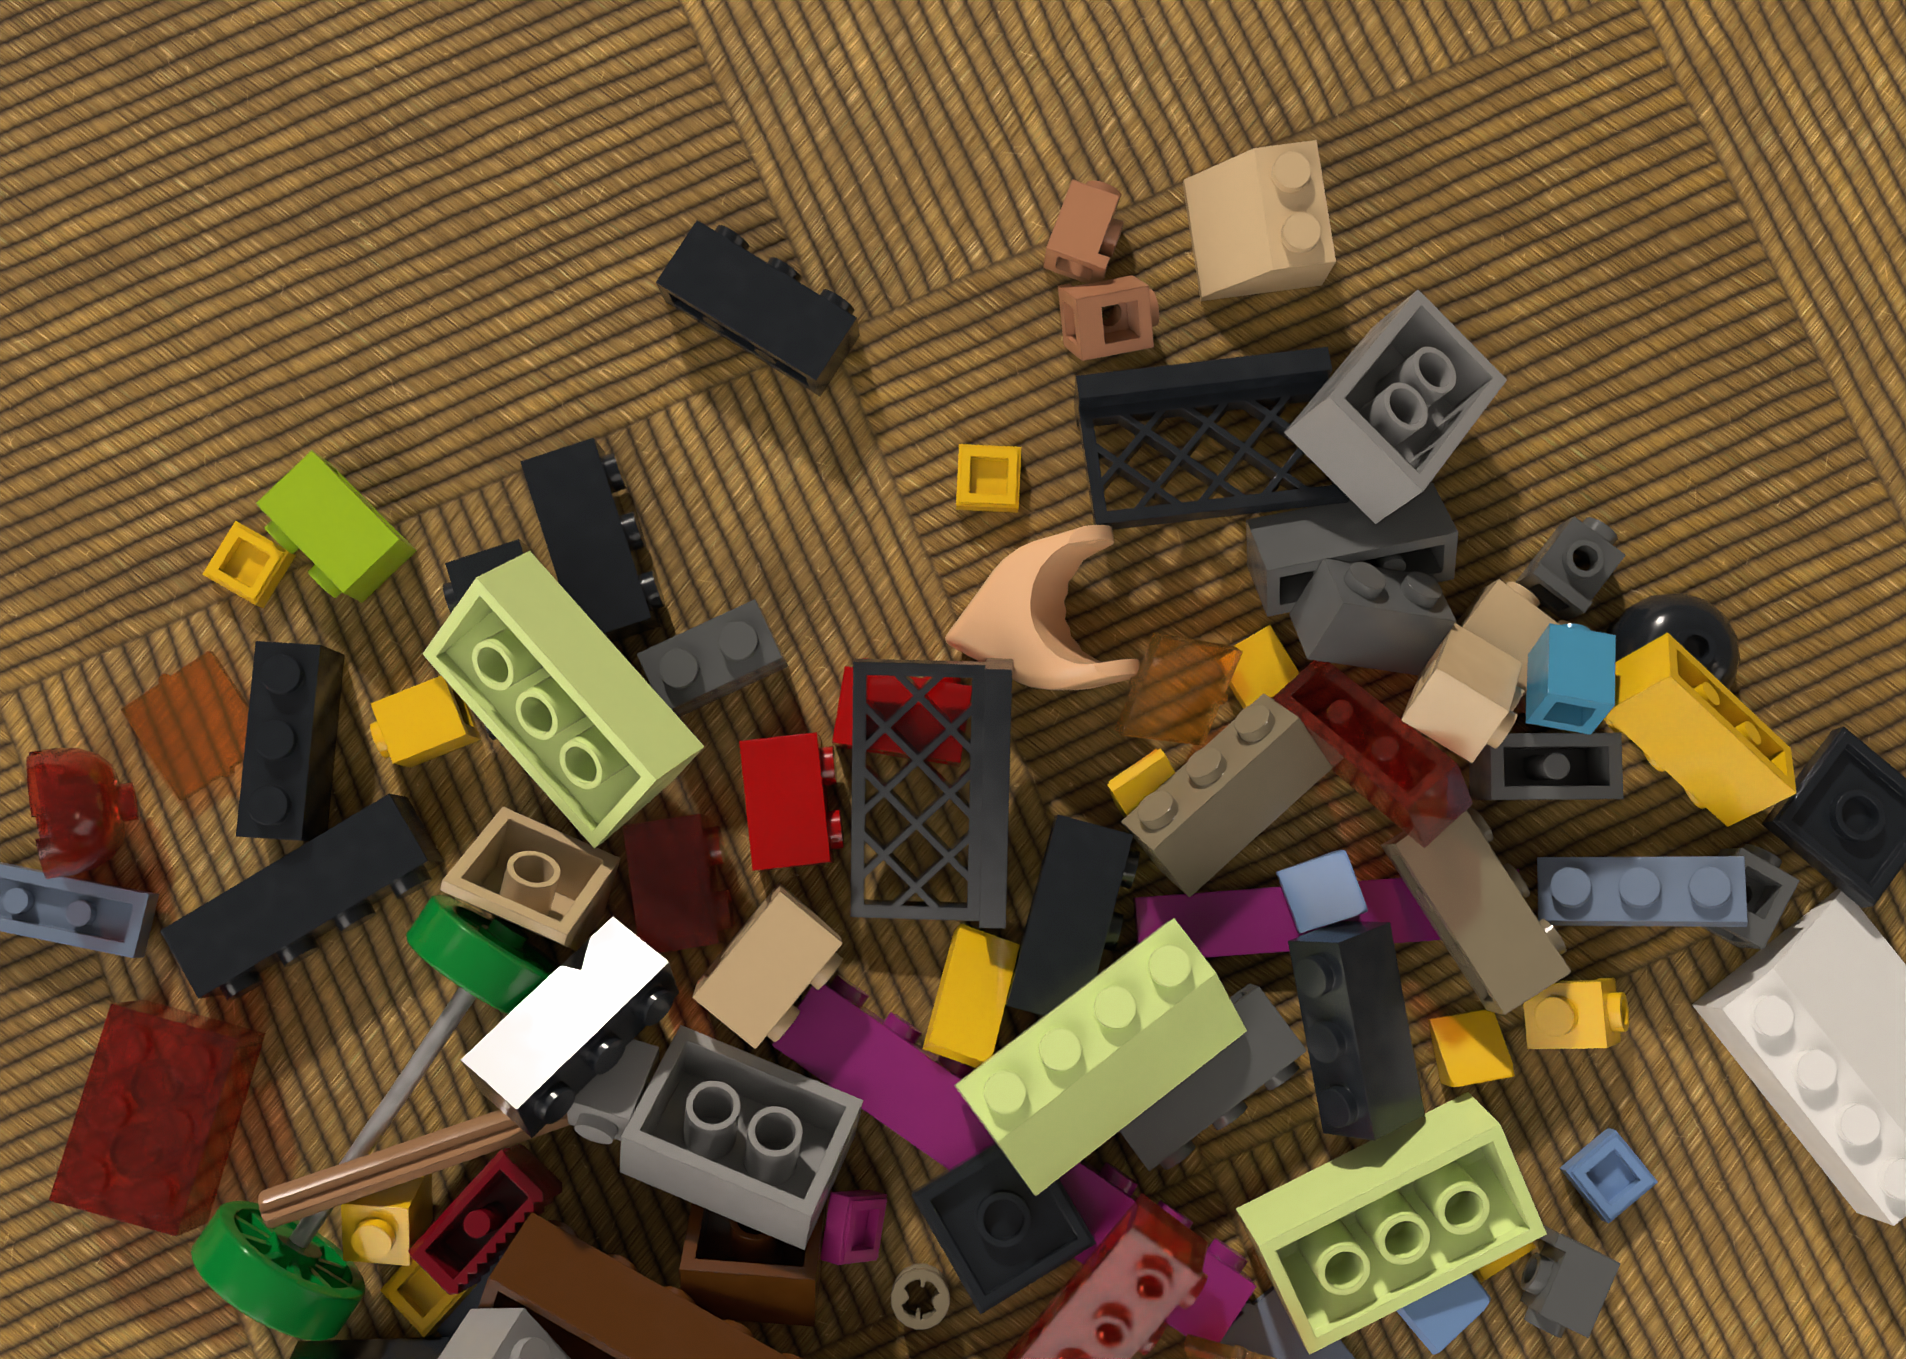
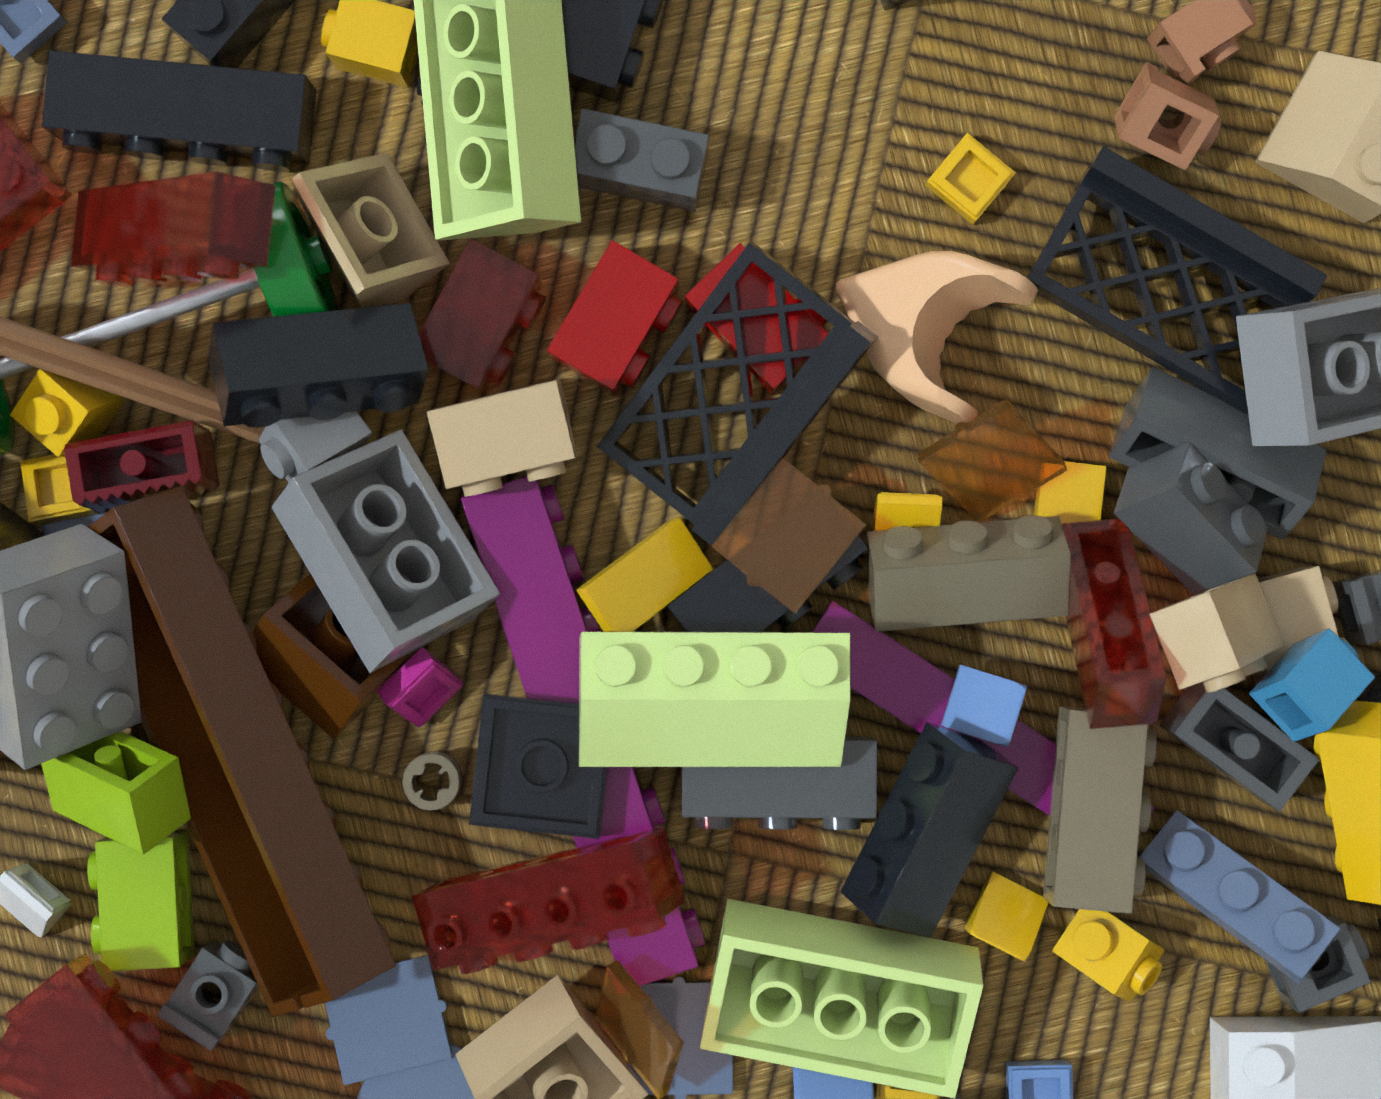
camera: 45 degrees right, 5 degrees up
none -> clear red brick [71,171,275,287]
none -> clear orange piece [711,458,866,613]

